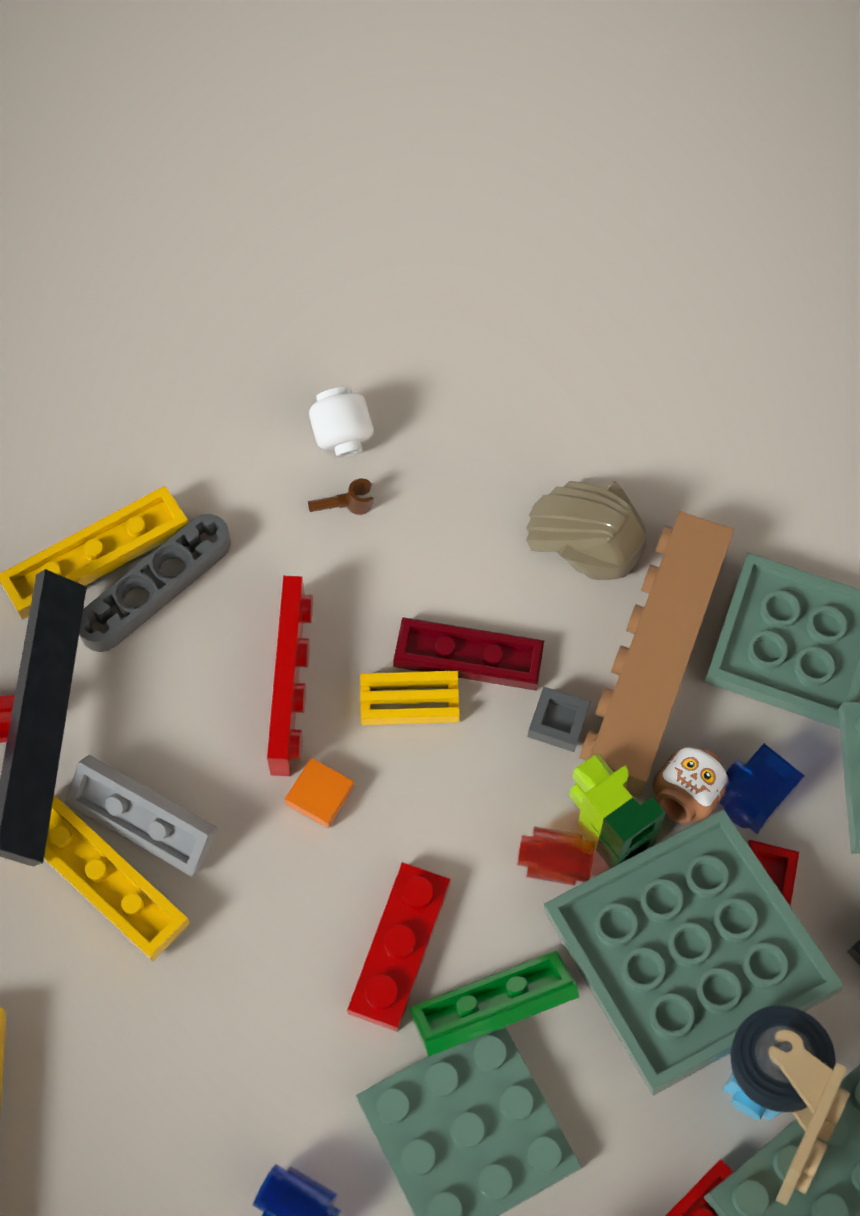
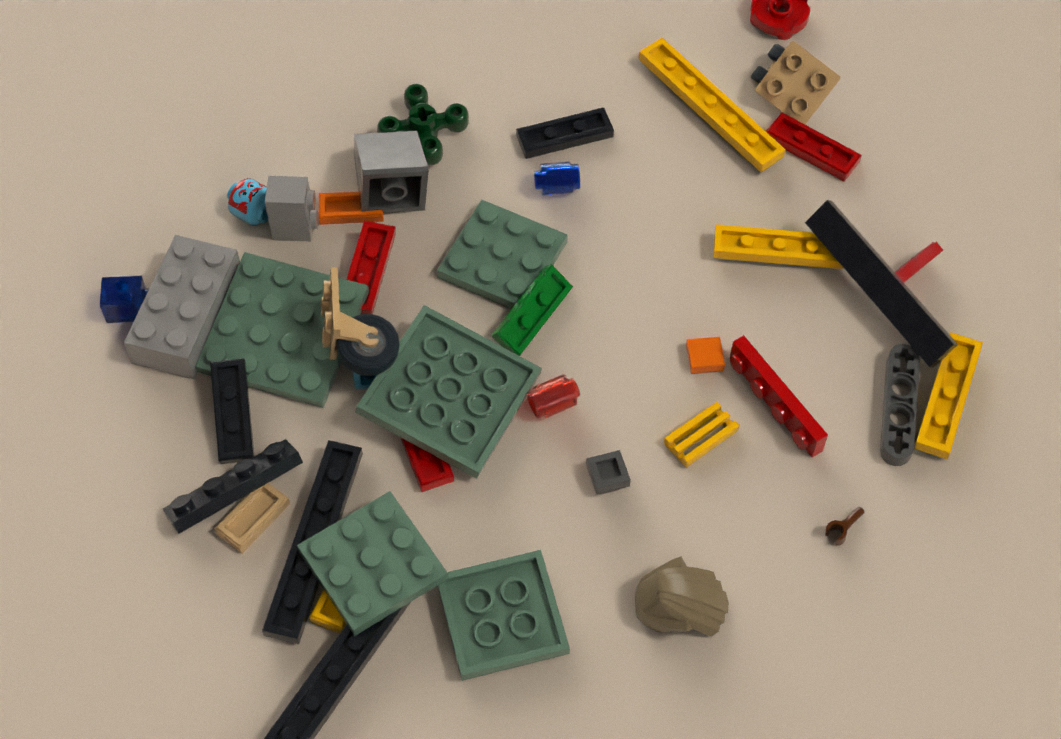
camera: 145 degrees right, 5 degrees down
light grey plate [65,755,218,877] -> none
white head [309,386,374,458] -> none
red plate [347,862,451,1032] -> none
dark red tile [393,617,545,691] -> none
hips [569,753,666,869] -> none
medium nougat brick [579,511,734,799] -> none
head [653,747,729,824] -> none
clear blue brick [719,743,805,834] -> none

